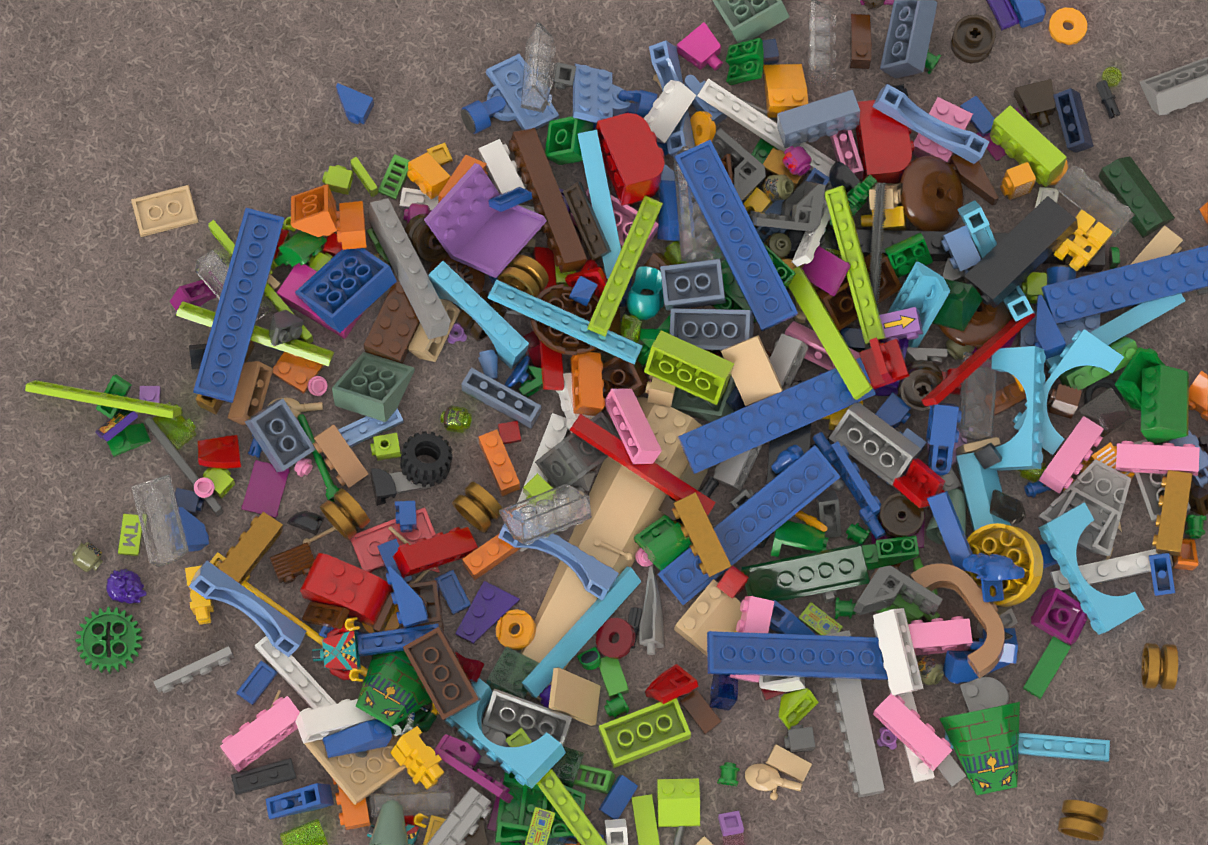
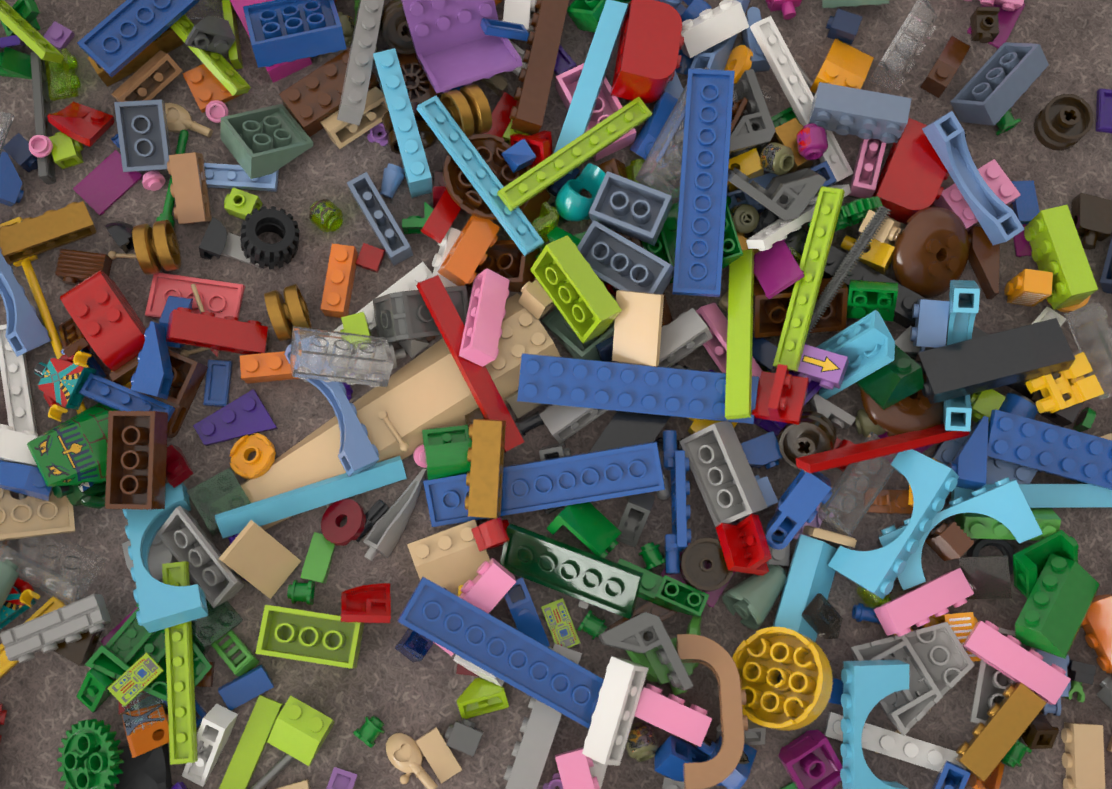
camera: 30 degrees right, 5 degrees up
yellow hips [390,726,444,790] -> none
blue brick [395,501,417,533] -> none
magenta plate [434,734,513,803] -> none
blue dish [505,356,530,388] -> none
dark brown tile [563,182,611,261] -> none
tile [577,647,601,670] -> none
reddish brown tile [680,689,721,734] -> none
green slope [726,38,764,86] -> none
blue animal [771,445,804,473] -> none
light orange piece [795,510,827,532] -> none
black brick [829,161,860,193] -> none
tile [927,491,972,571] -> none
blue piece [963,553,1025,602] -> none
black tile [974,442,1002,469] -> none

